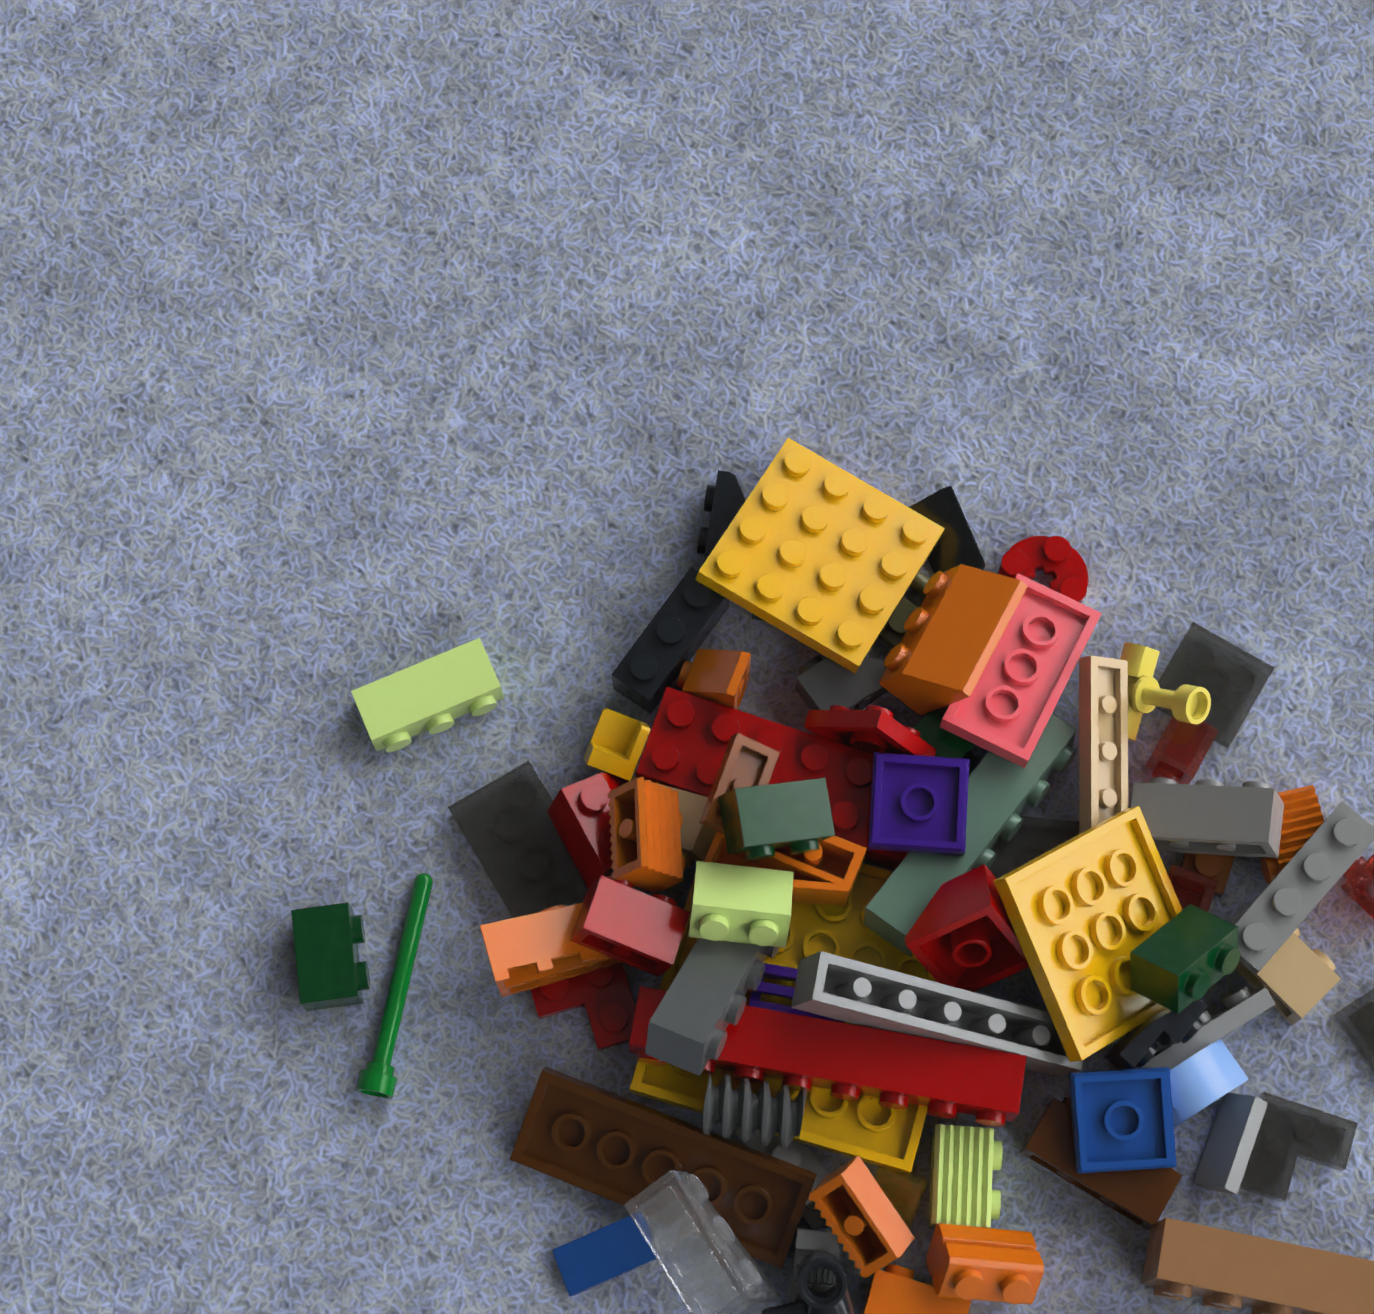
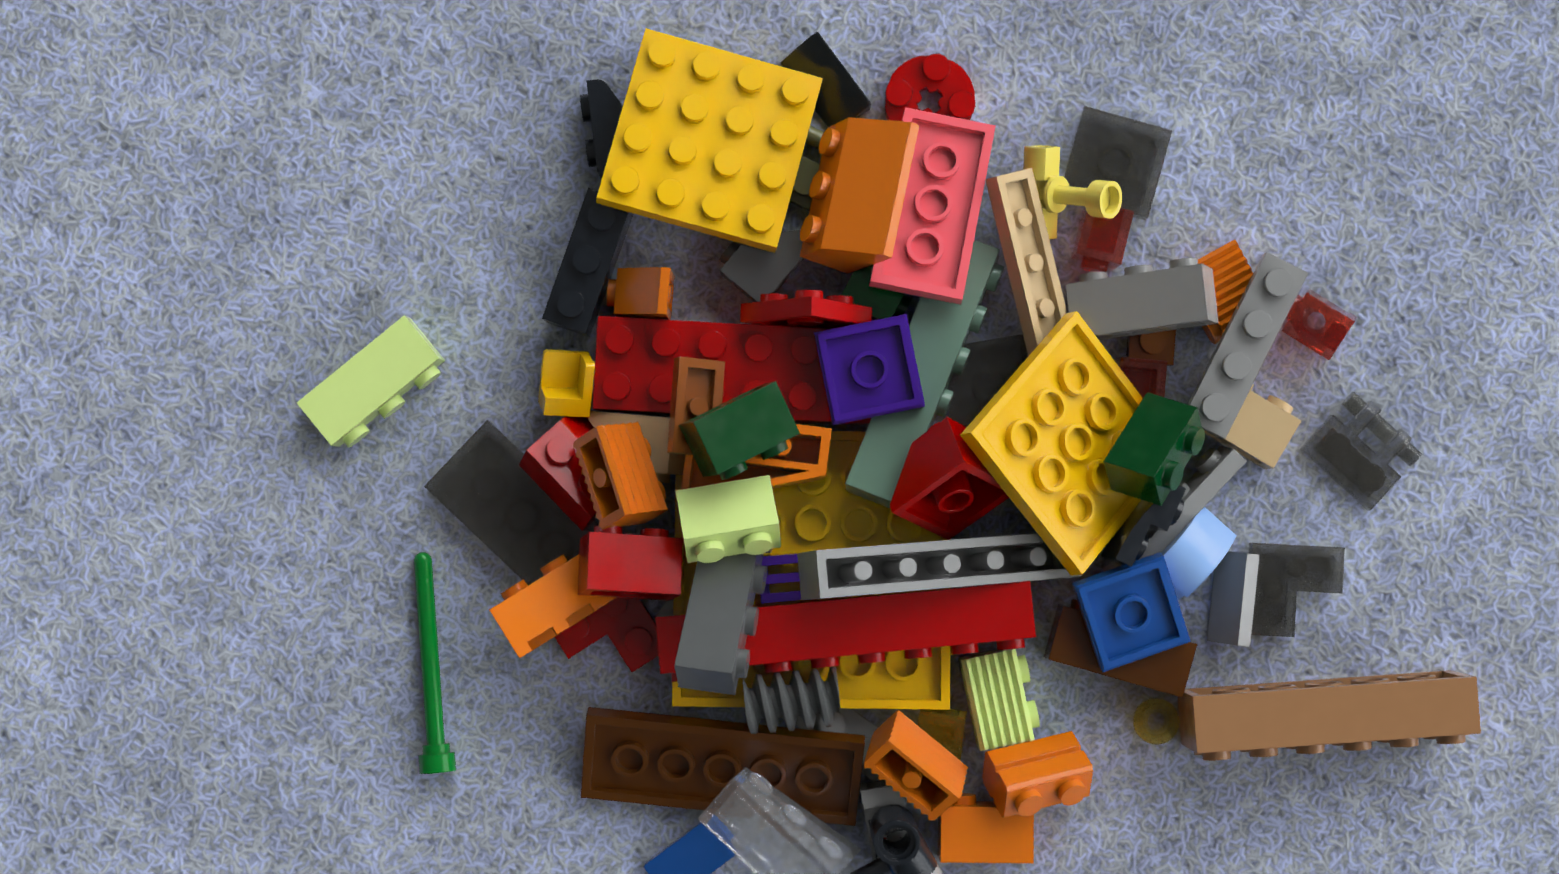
camera: 15 degrees left, 15 degrees up
dark green brick [291,902,370,1011] -> none
none -> clear yellow plate [1133,698,1180,745]

